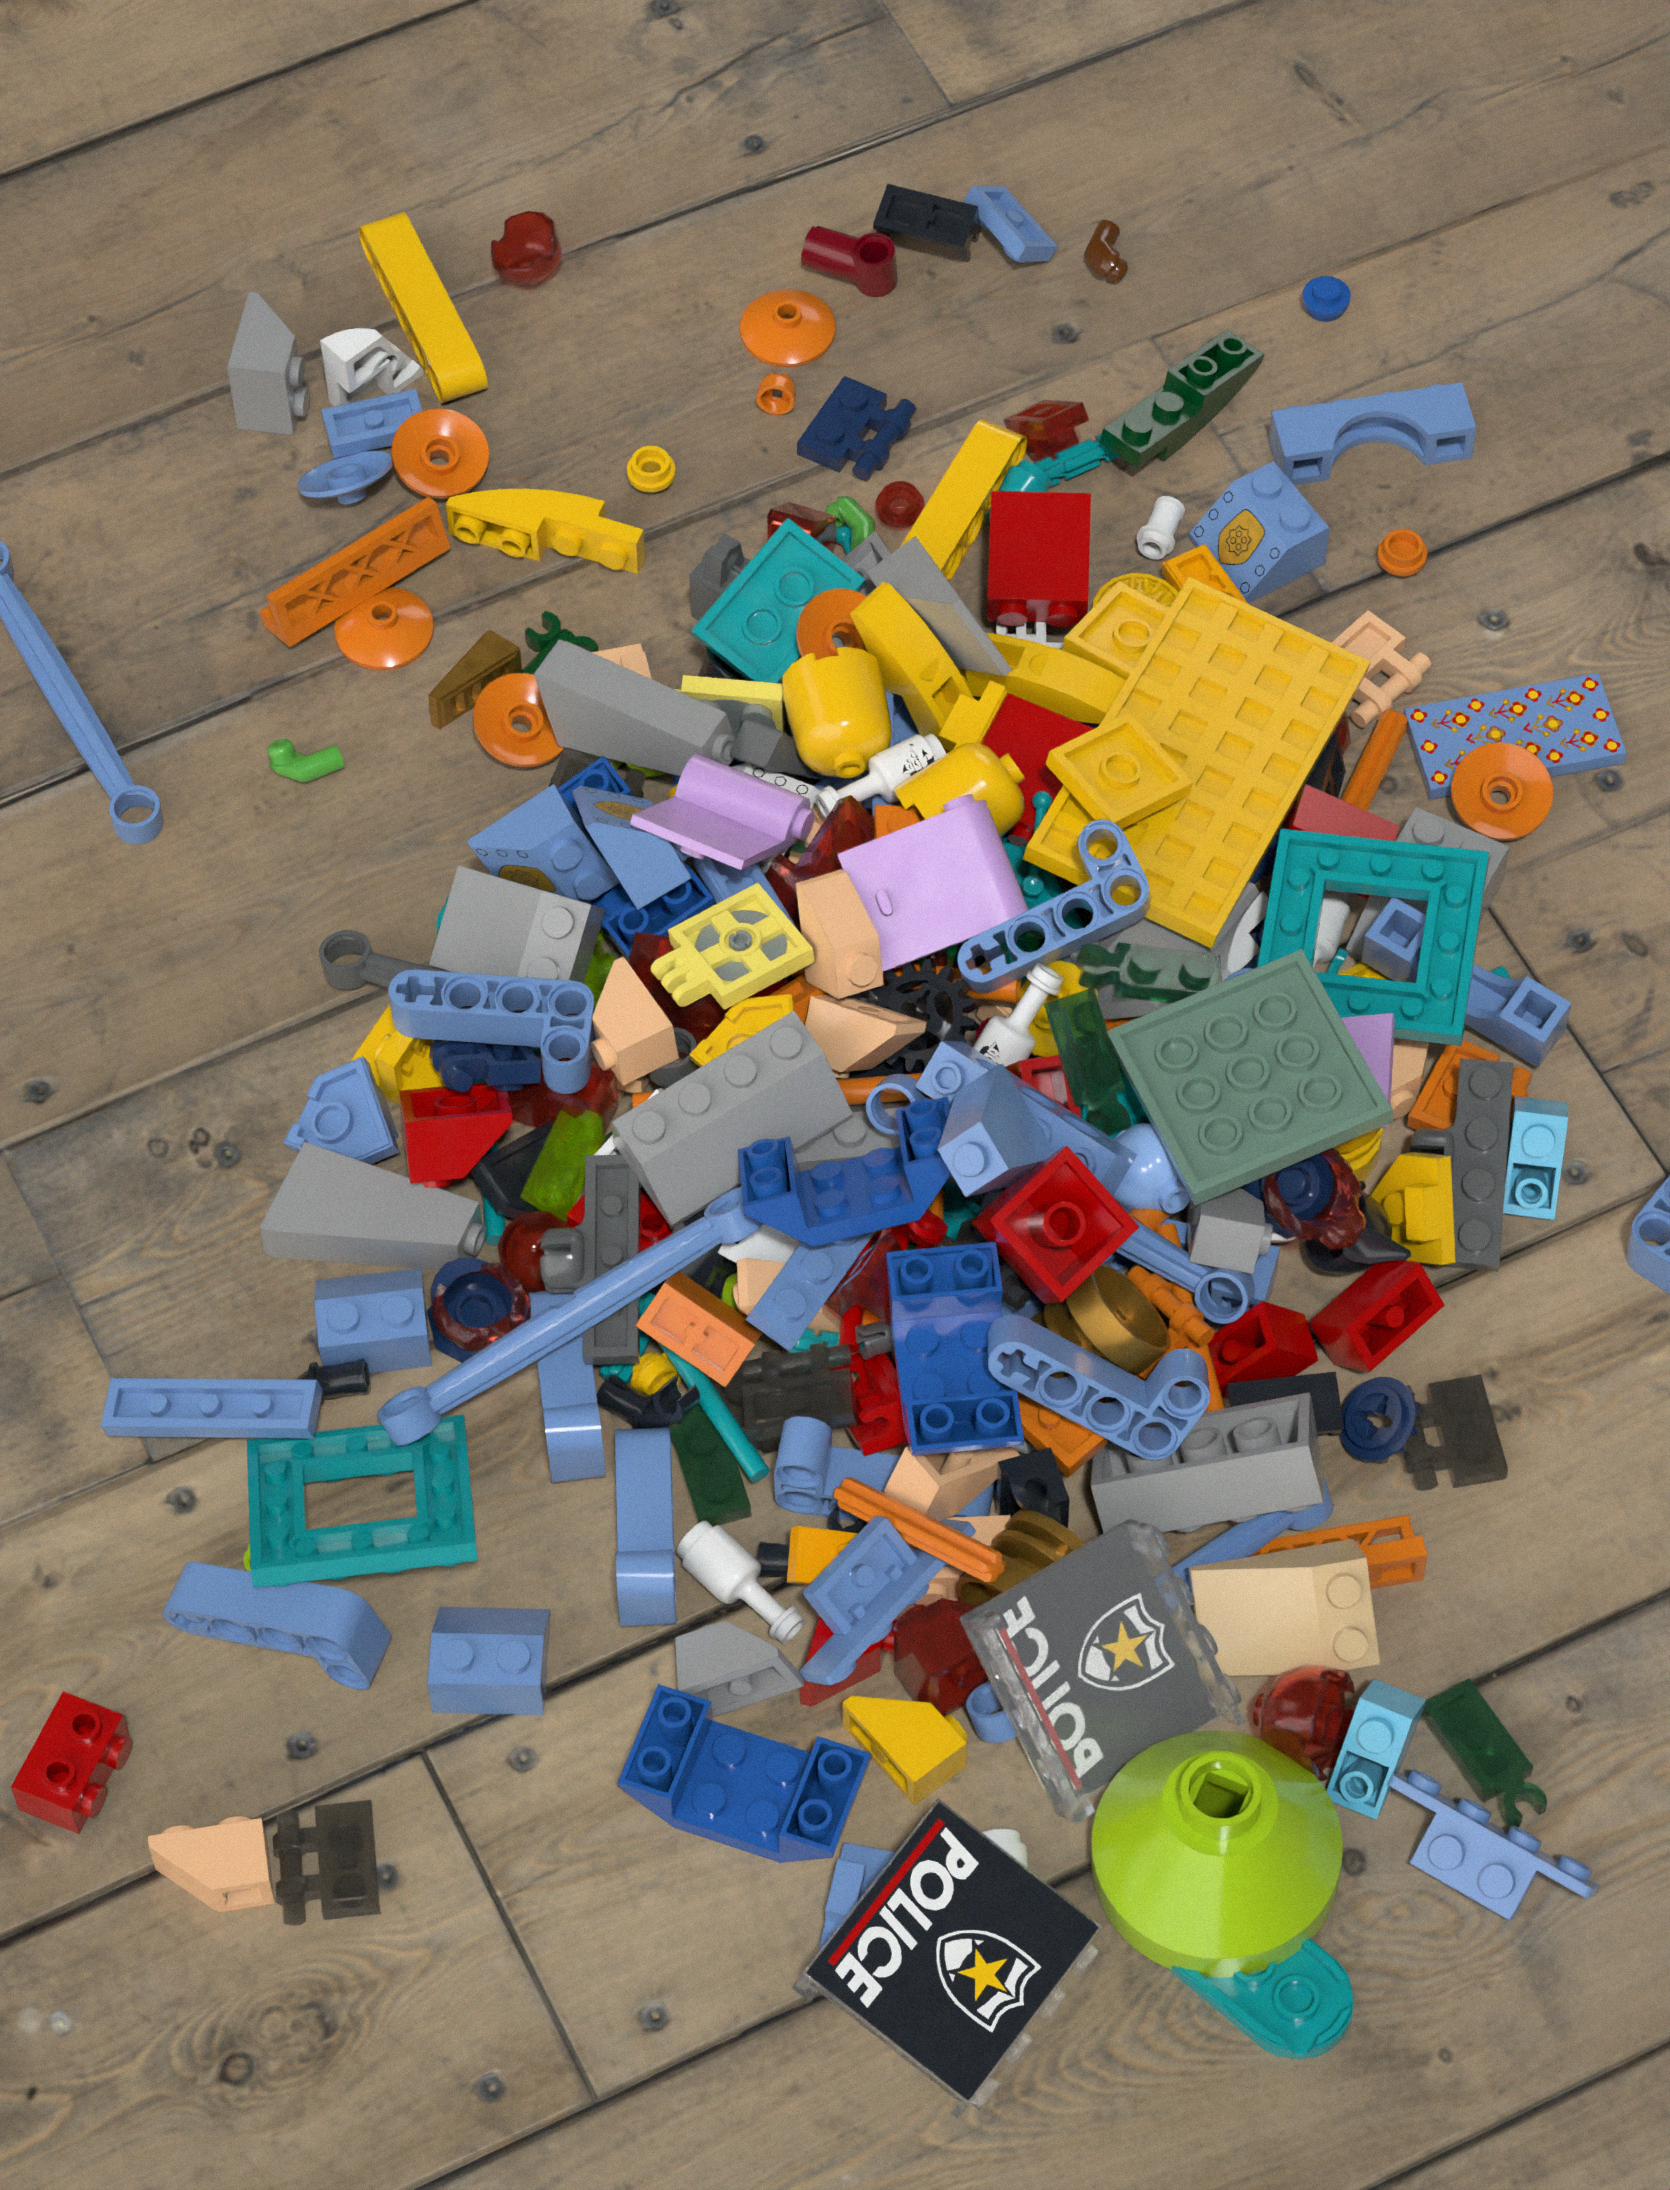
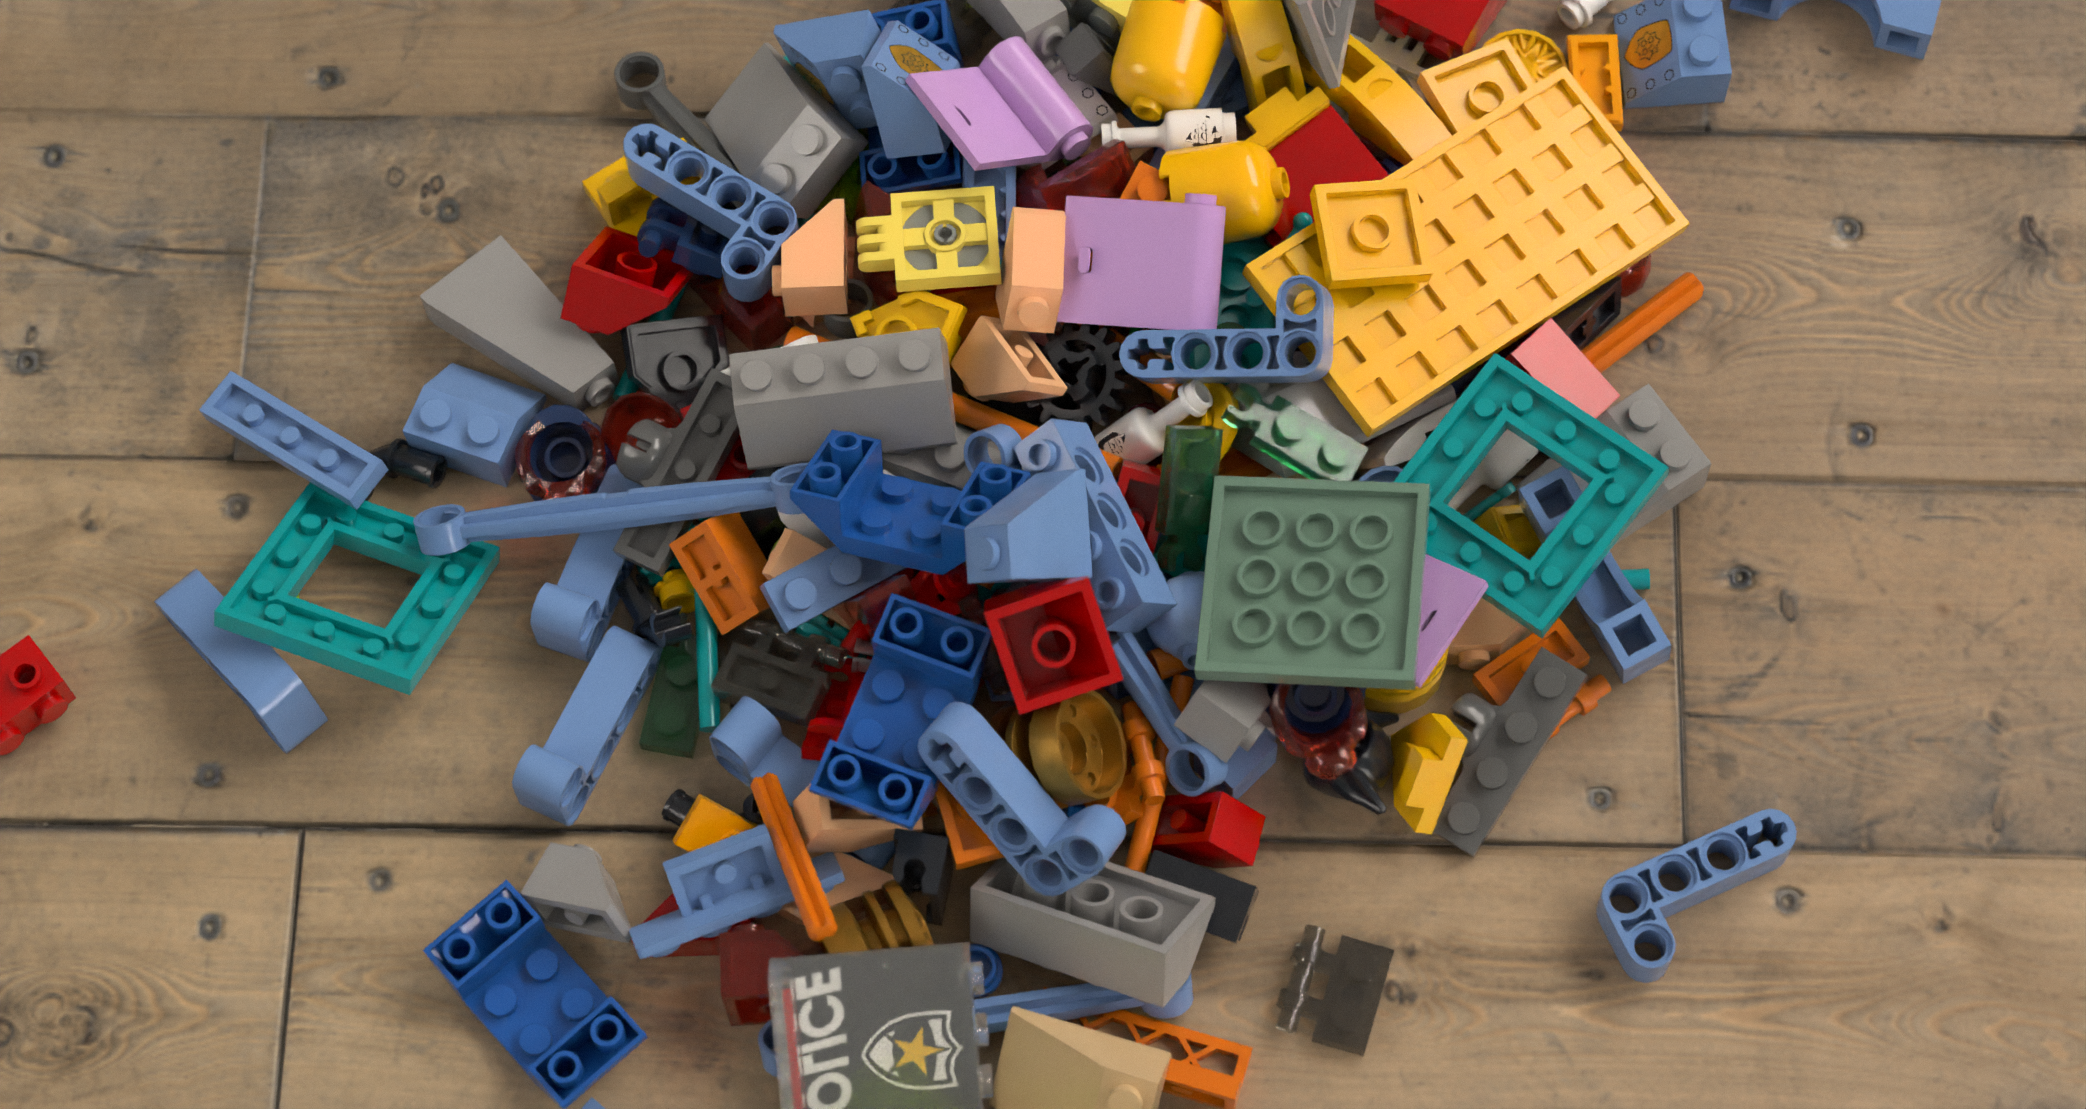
camera: 30 degrees right, 10 degrees up
light nougat slope [148,1816,275,1913] -> none
clear smoke plate [272,1800,381,1926] -> none
medium blue plate [283,1056,400,1165] -> none
medium blue slope [427,1607,551,1715] -> none
clear neon green hinge [520,1110,605,1224] -> none
white piece [676,1520,806,1644] -> none
yellow slope [842,1696,968,1806] -> none
red brick [1309,1260,1445,1372] -> none
light nougat plate [1331,610,1431,728] -> none
dark blue gear [1340,1377,1422,1463] -> none
orange plate [1377,529,1427,576] -> none
medium blue tile [1403,673,1627,800] -> none
orange dish [1451,742,1553,841] -> none
medium azure slope [1503,1096,1568,1220] -> none

